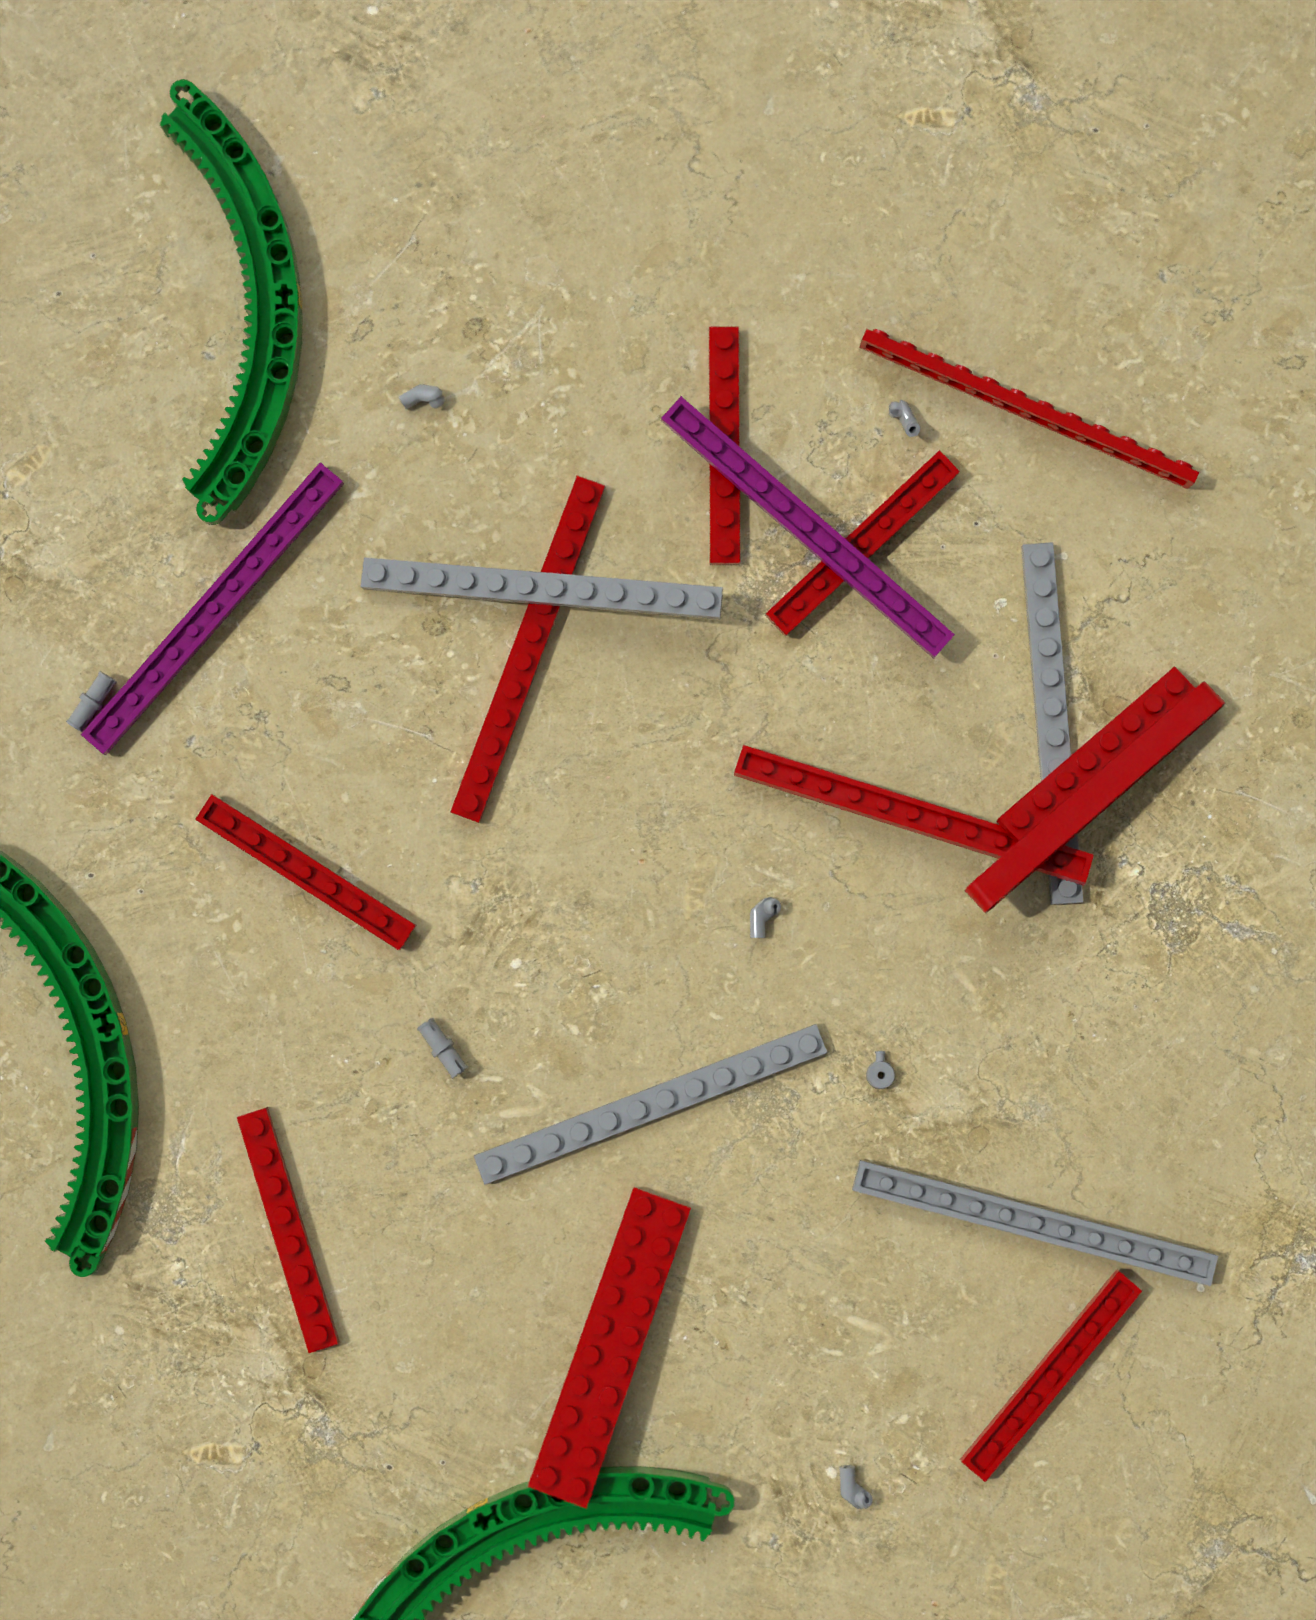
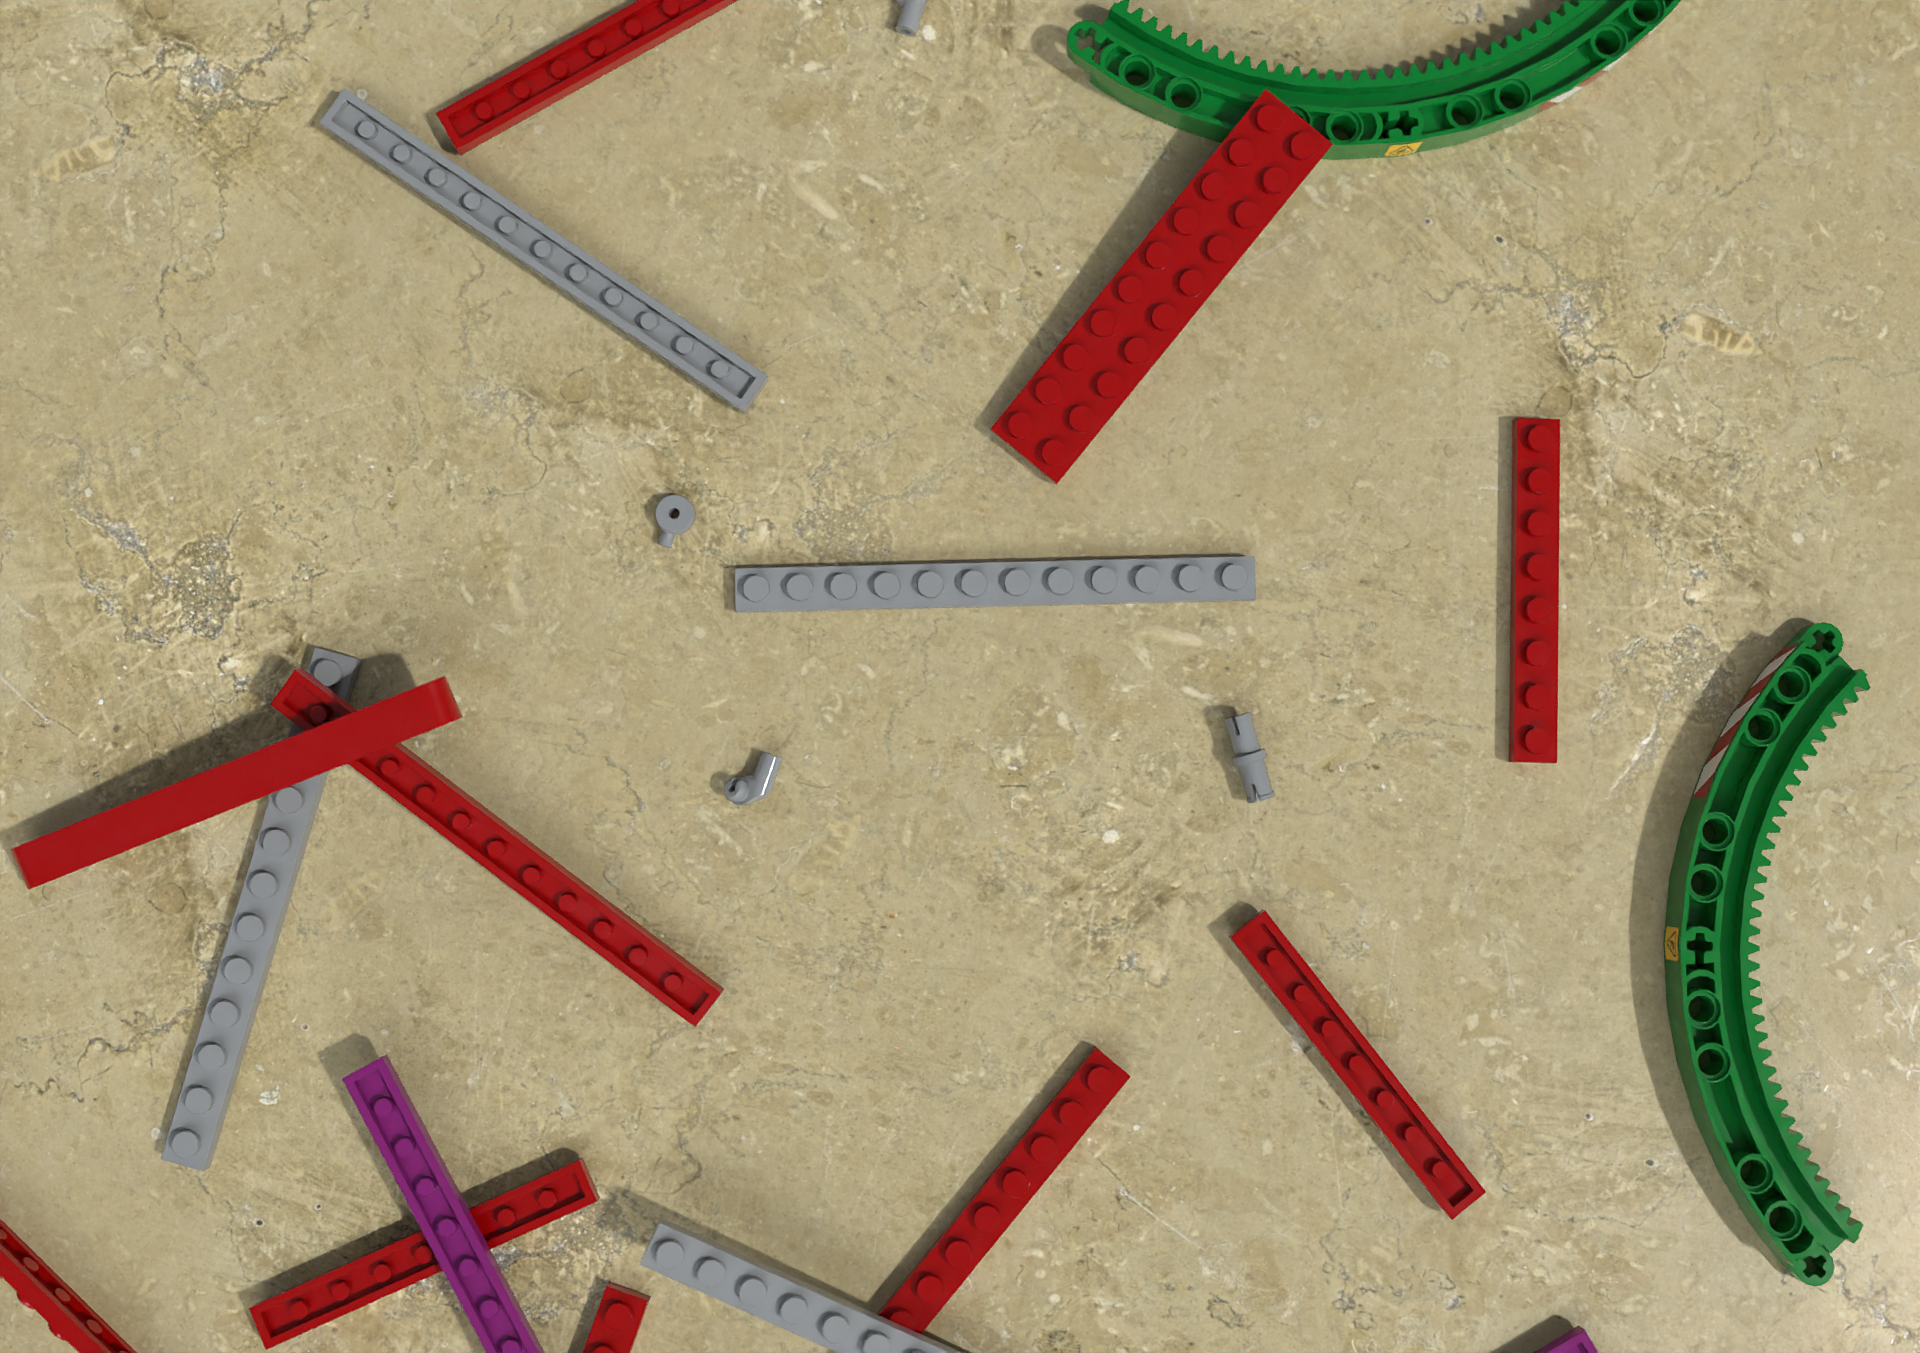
camera: 165 degrees left, 0 degrees up
red plate [996,666,1195,843] -> none

